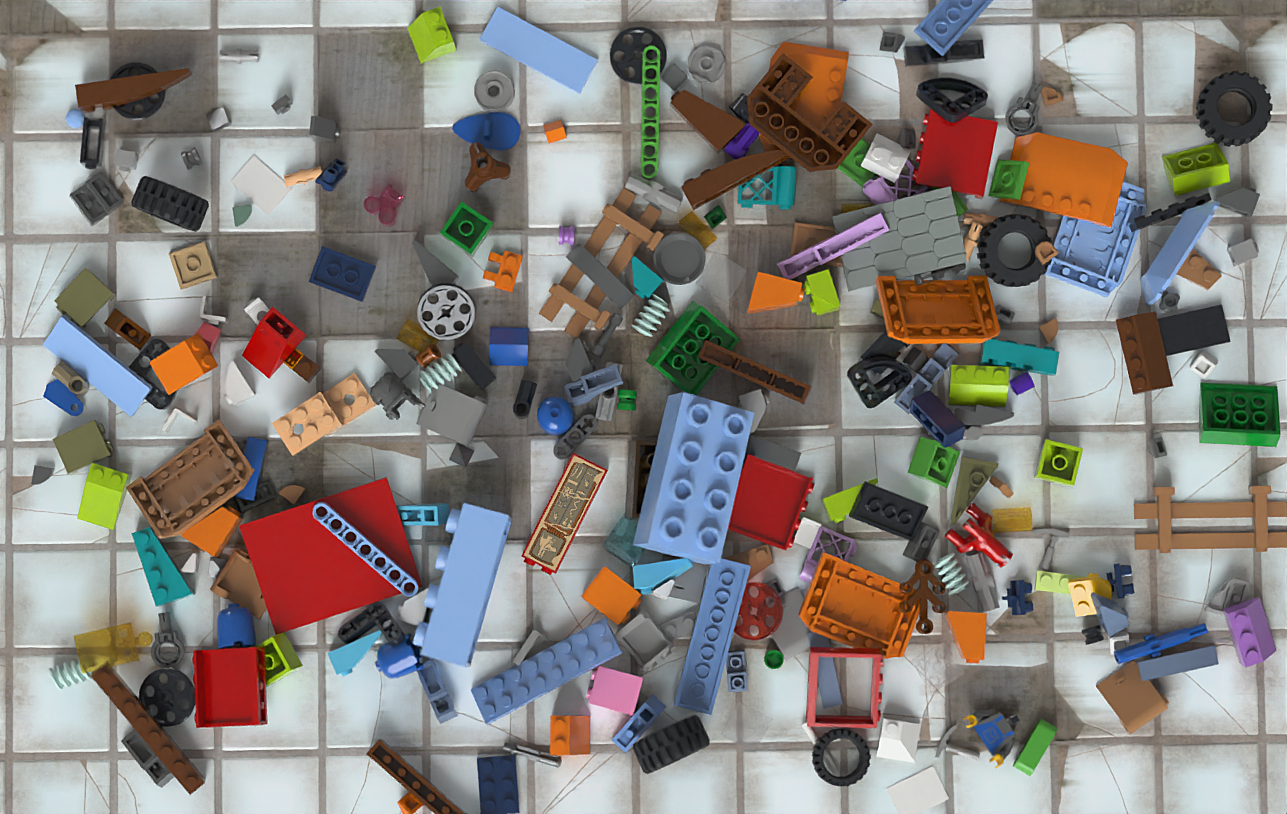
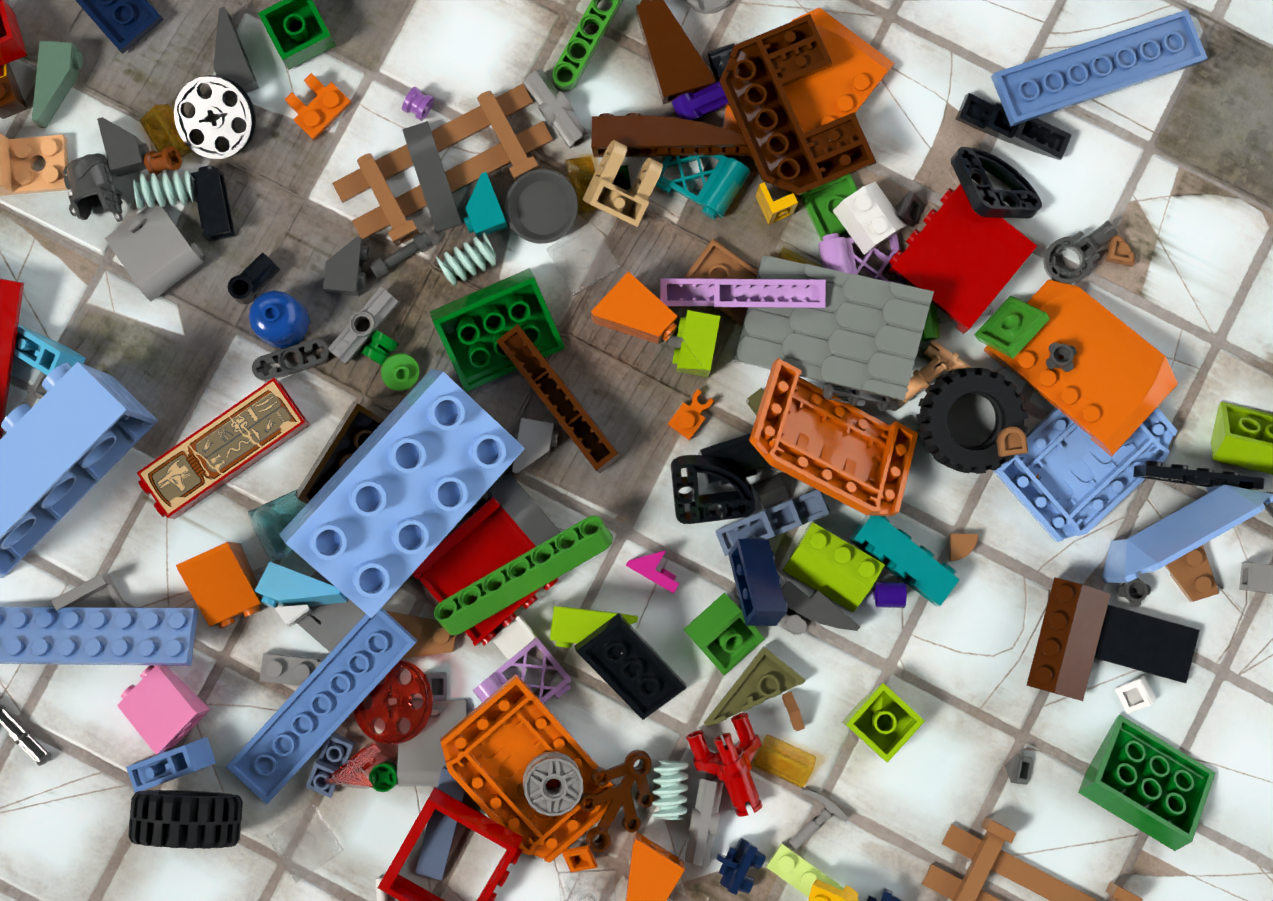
camera: 25 degrees right, 0 degrees up
flat silver slope [449,443,474,468] -> none
blue slope [489,327,529,366] -> none
orange slope [550,715,590,755] -> none
sand blue slope [564,364,623,407] -> none
light grey panel [615,610,675,672] -> none
dark grey slope [879,32,905,53] -> none
dark grey slope [903,522,940,562] -> none
flat silver slope [996,305,1015,325] -> none
none -> sand green slope [32,41,83,128]
none -> clear red slope [324,742,381,789]
none -> bright green piece [381,353,419,391]
none -> bright green beam [434,516,613,635]
none -> light grey wheel [523,751,583,816]
none -> orange slope [562,845,598,872]
none -> tan brick [582,140,663,227]
none -> dark pink slope [626,550,679,593]
none -> orange plate [667,389,714,441]
none -> yellow panel [756,182,798,225]
none -> dark grey plate [1046,343,1077,372]

